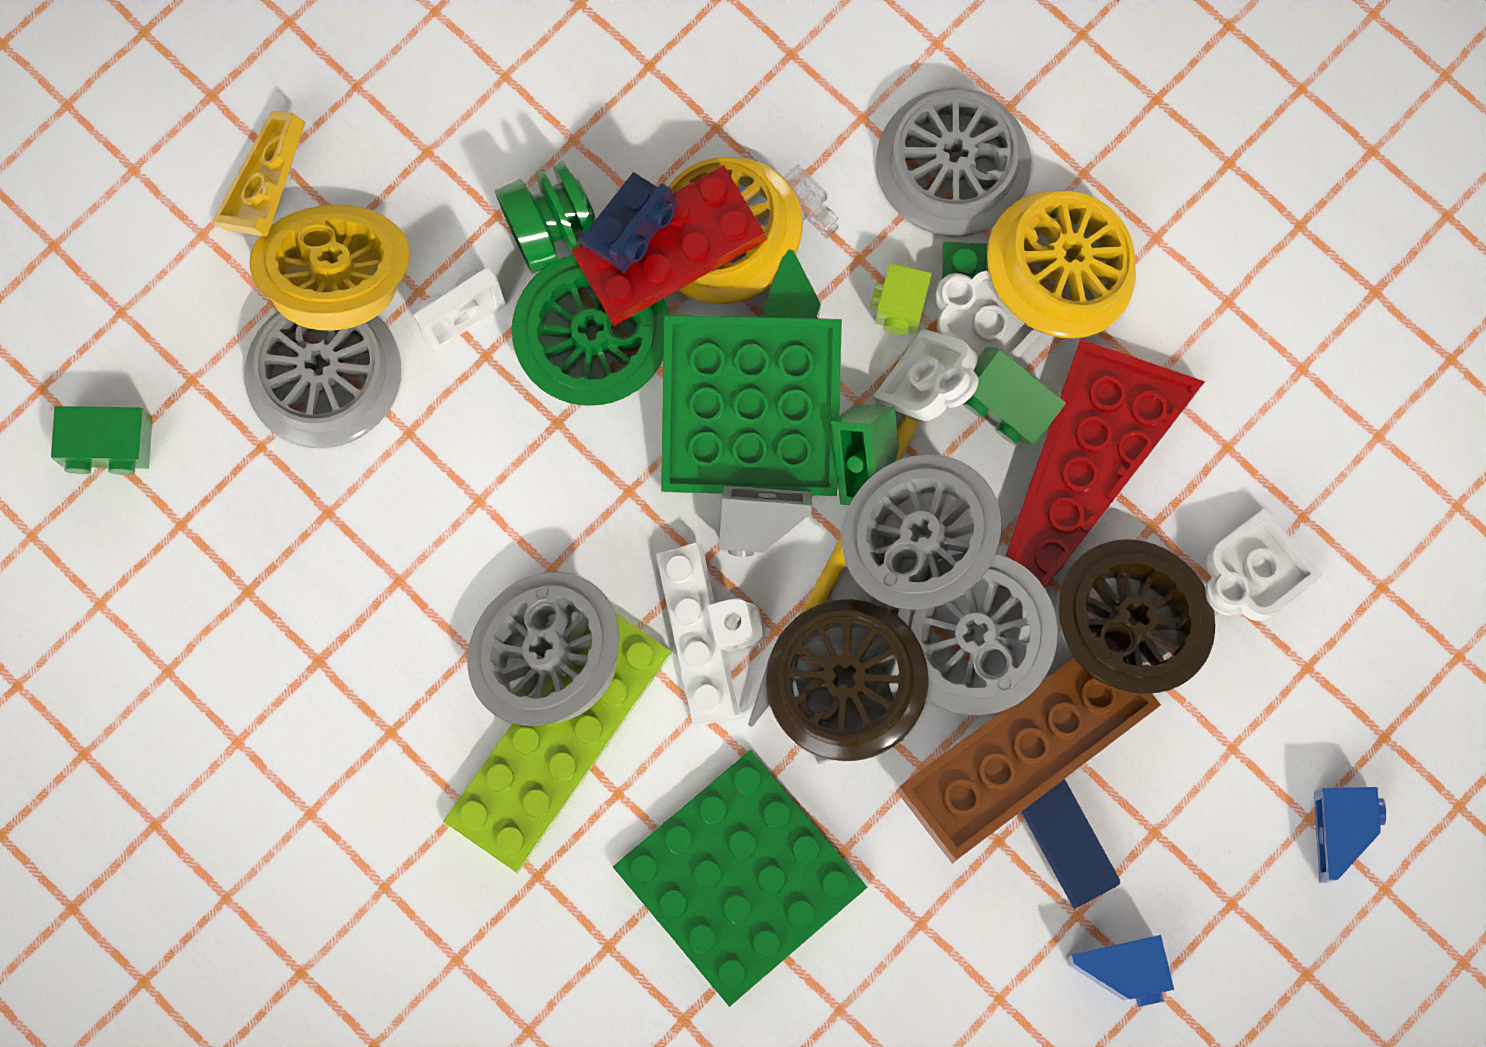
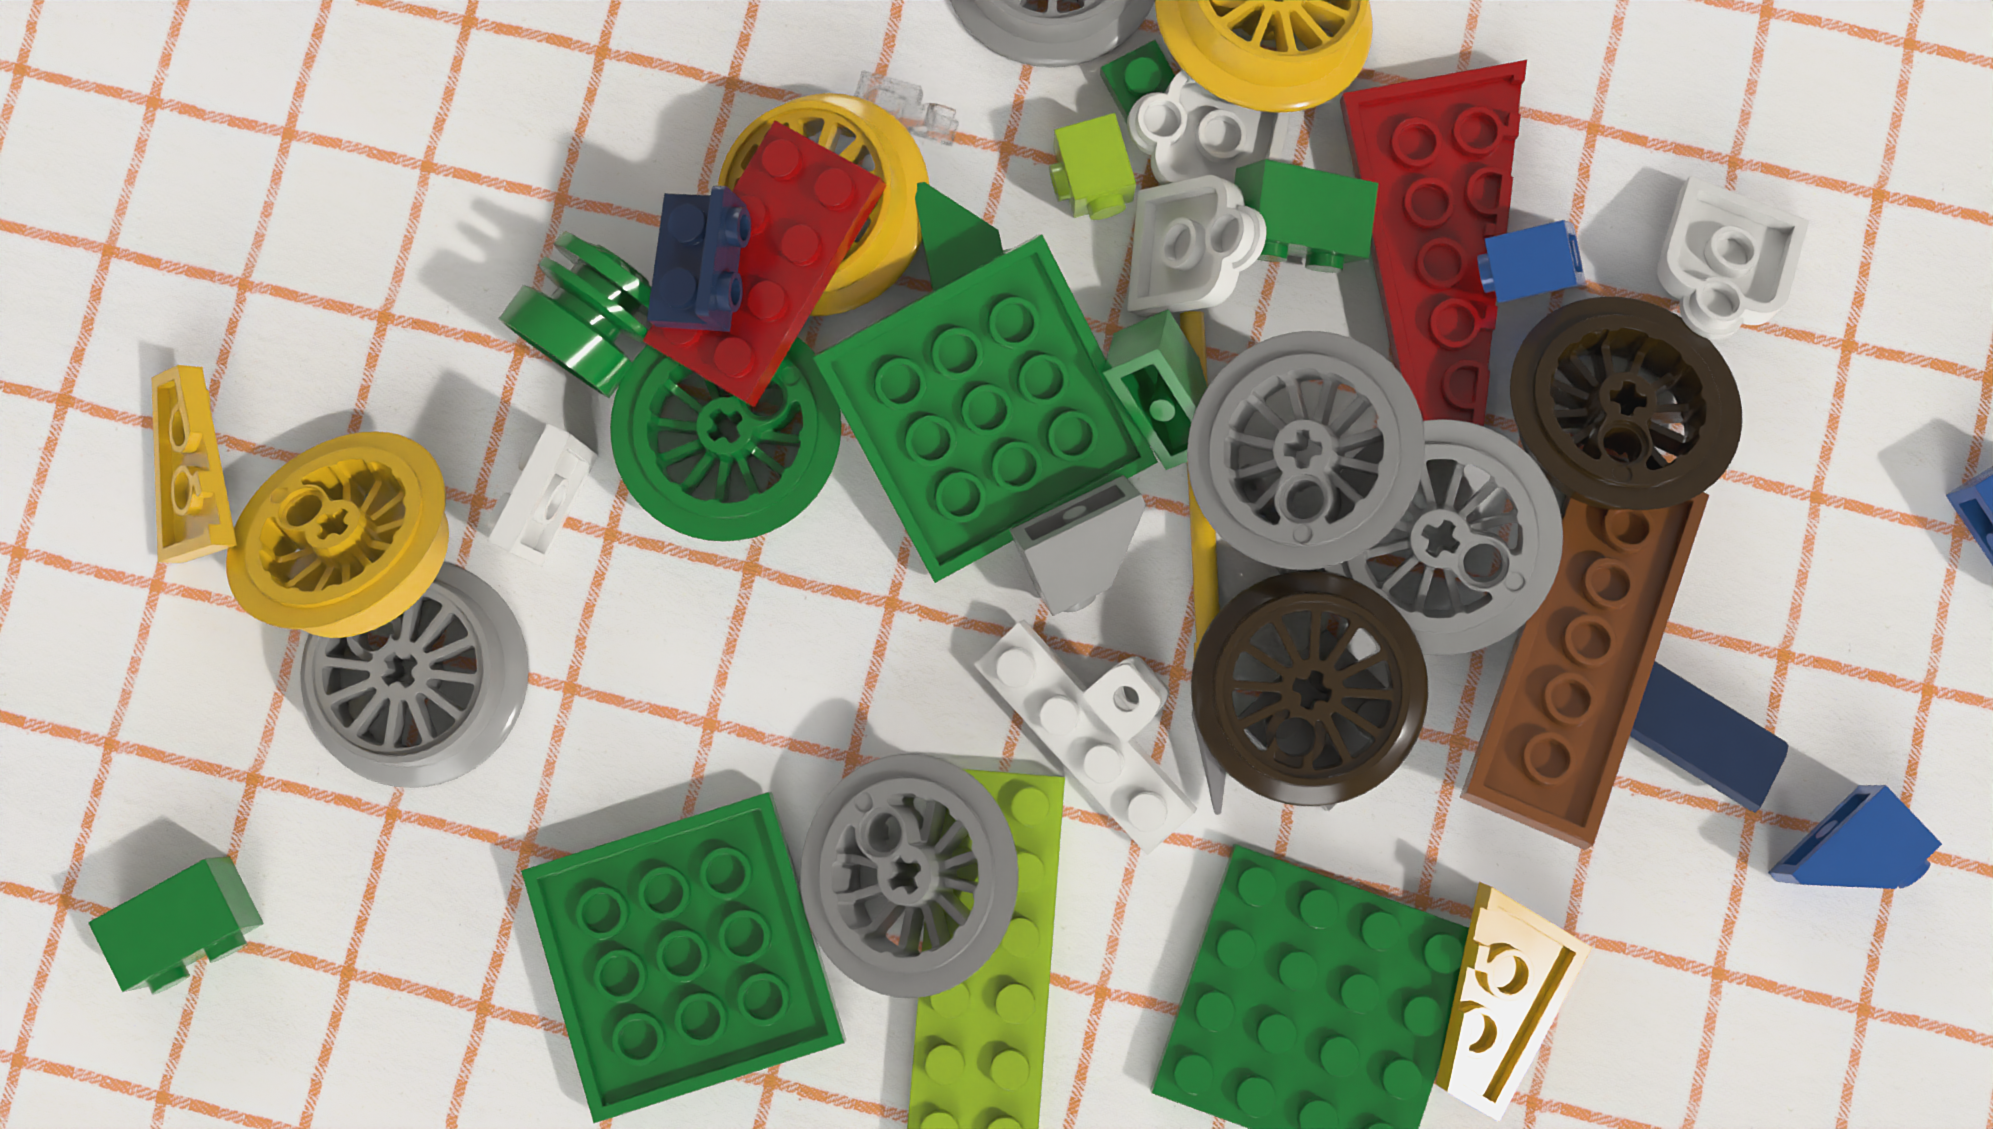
camera: 25 degrees left, 5 degrees up
none -> green plate [521,792,847,1124]
none -> wing [1436,882,1592,1121]
none -> blue slope [1477,220,1586,303]

